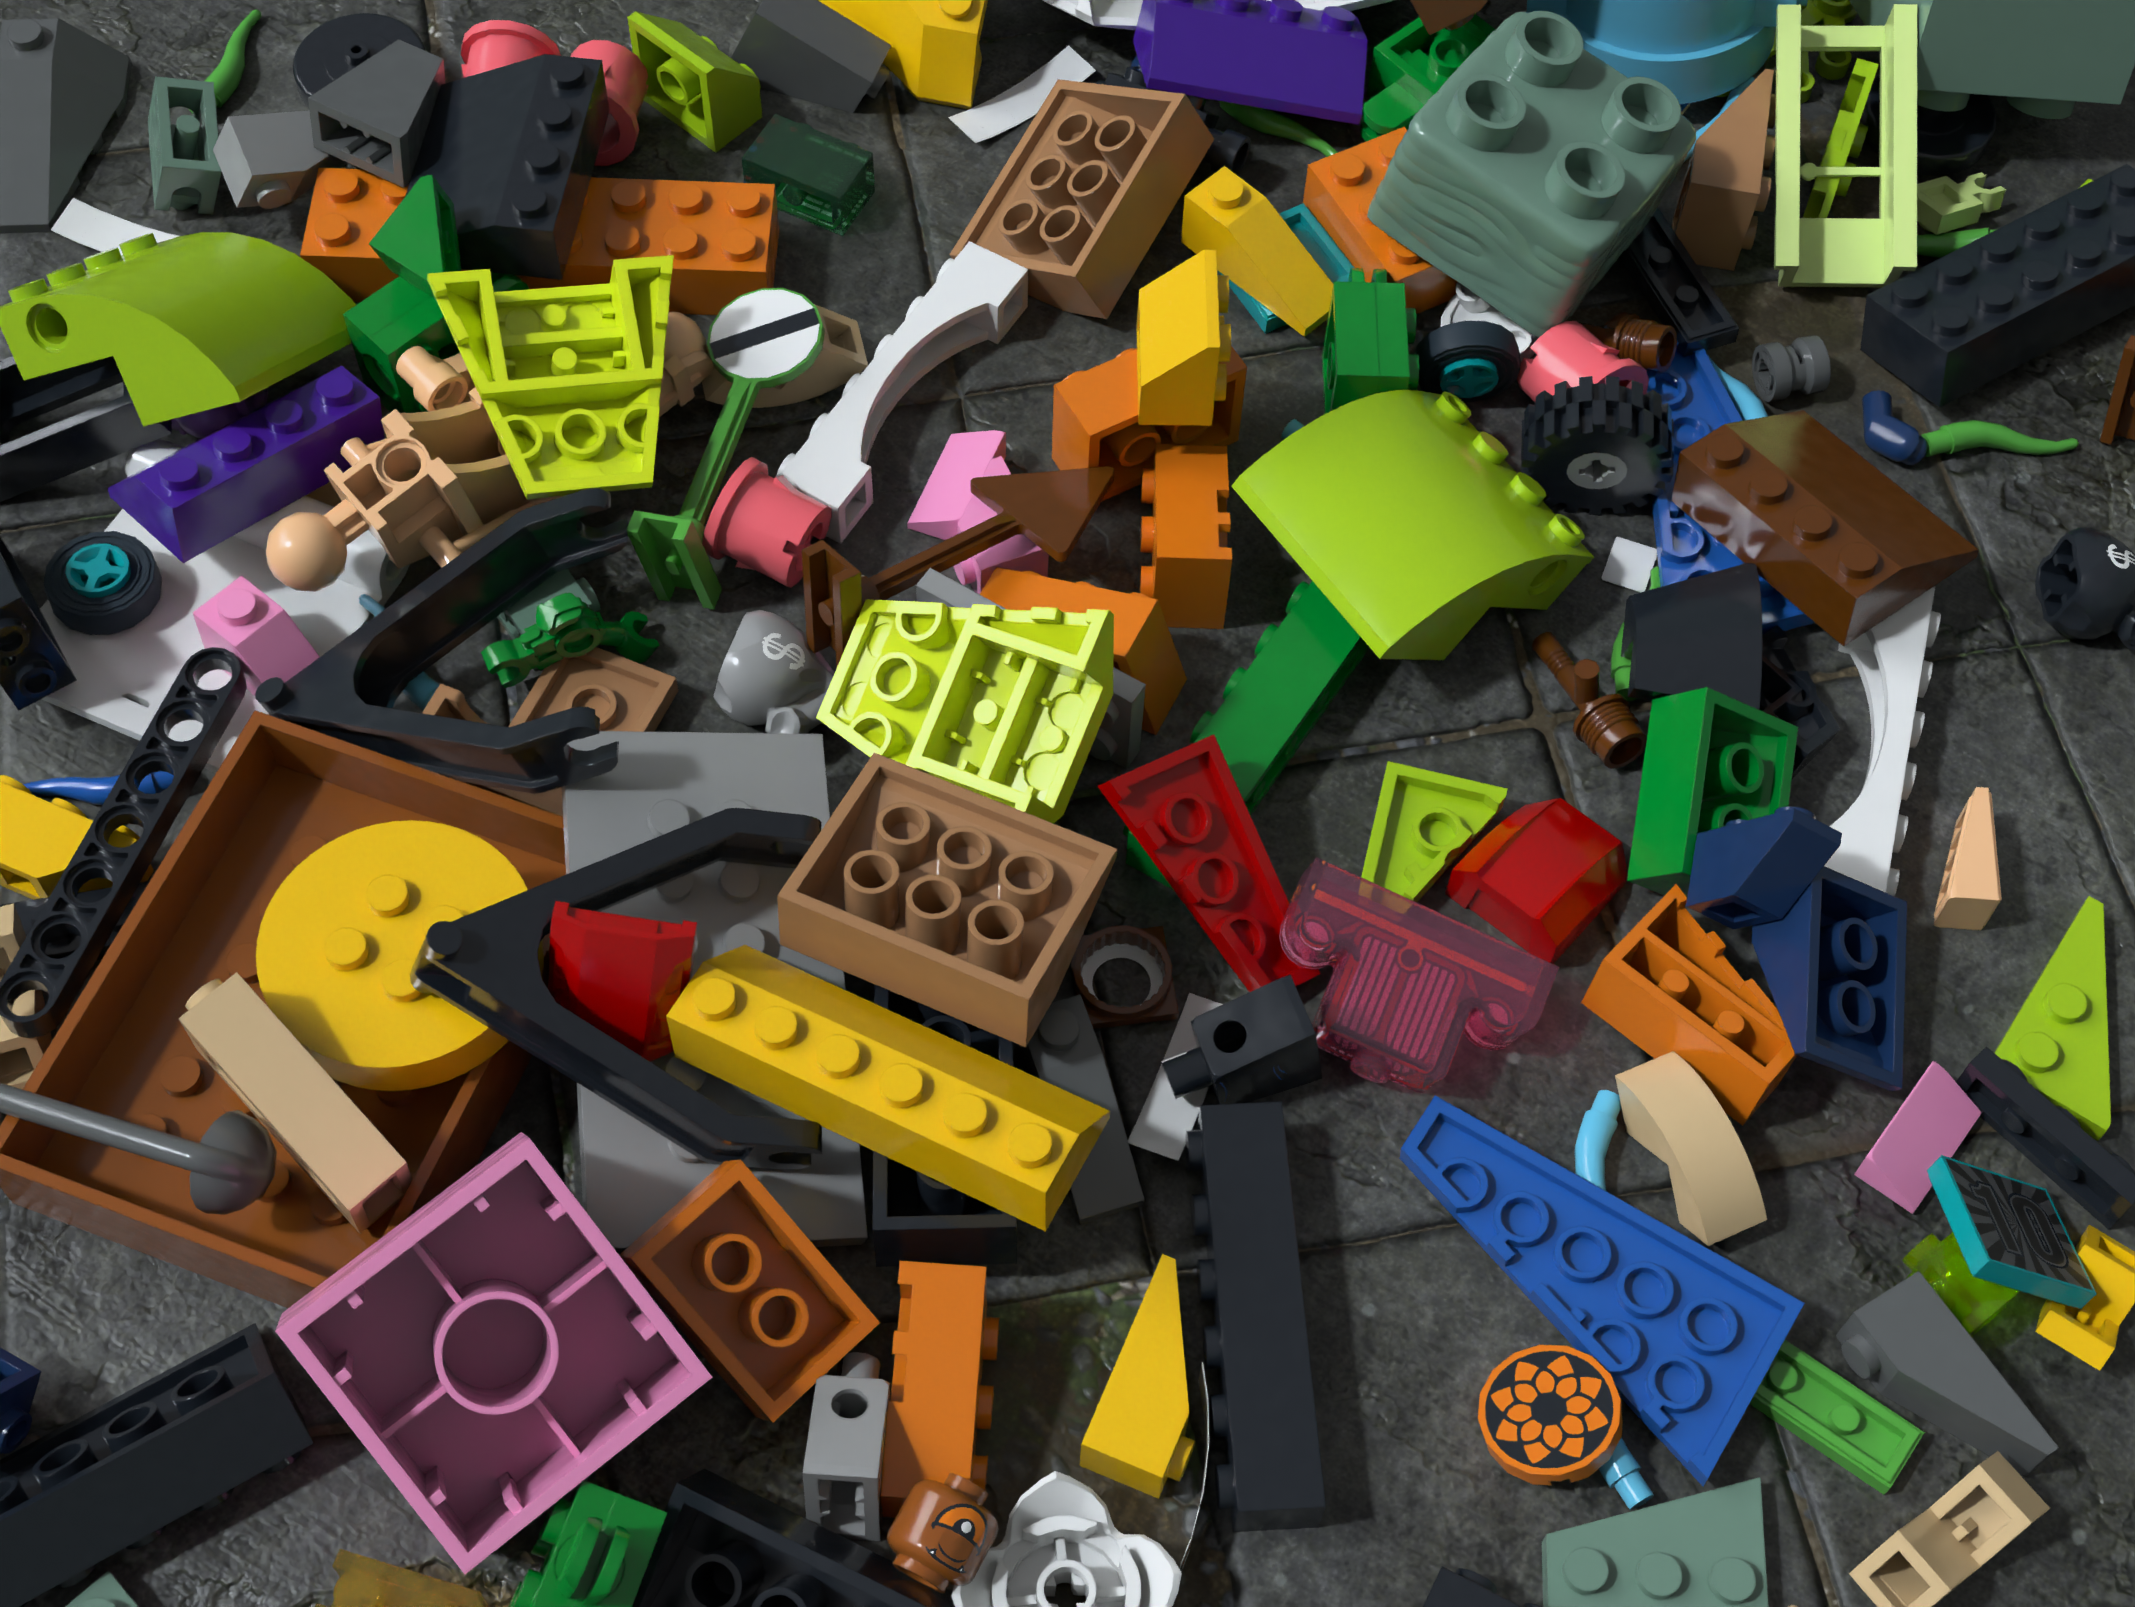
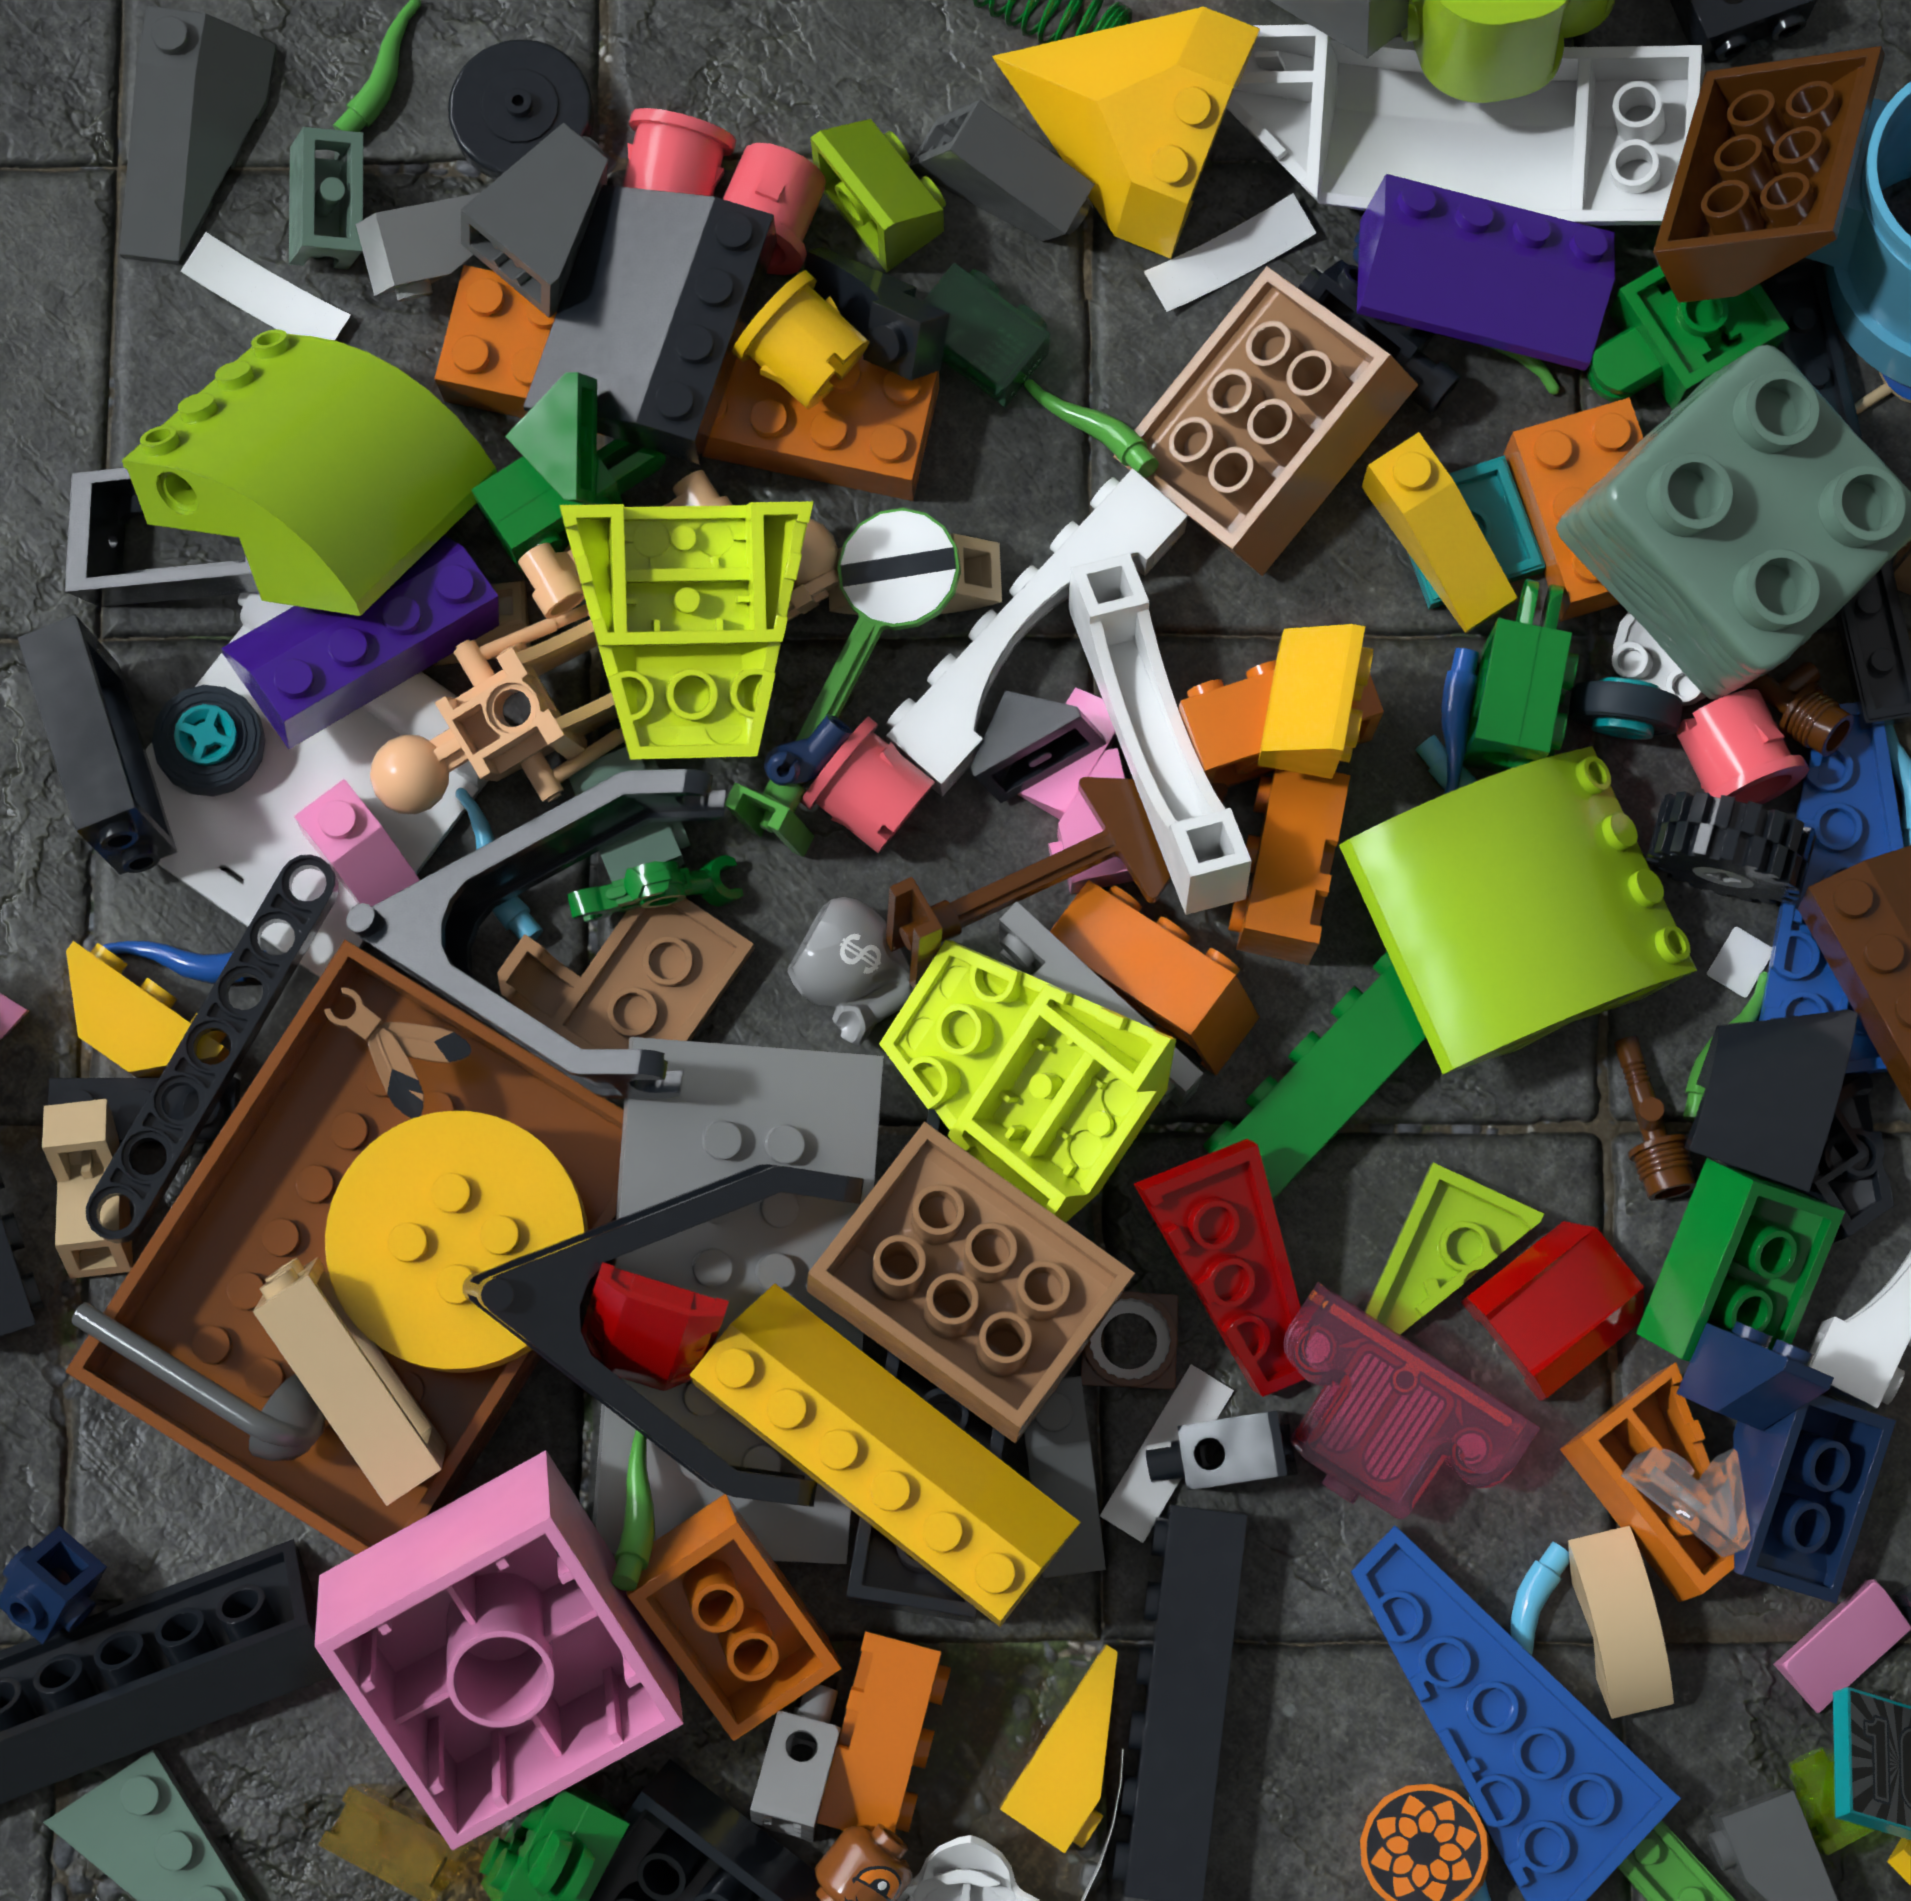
camera: 15 degrees right, 20 degrees up
none -> medium nougat piece [324,988,472,1119]
none -> bright green animal [611,1431,655,1591]
none -> yellow piece [732,270,870,410]
none -> dark blue arm [764,714,852,786]
none -> black slope [804,247,950,380]
none -> black slope [971,691,1106,803]
none -> bright green animal [1024,379,1159,478]
none -> white arch [1068,553,1252,915]
none -> blue animal [1441,648,1479,794]
none -> clear slope [1621,1446,1751,1558]

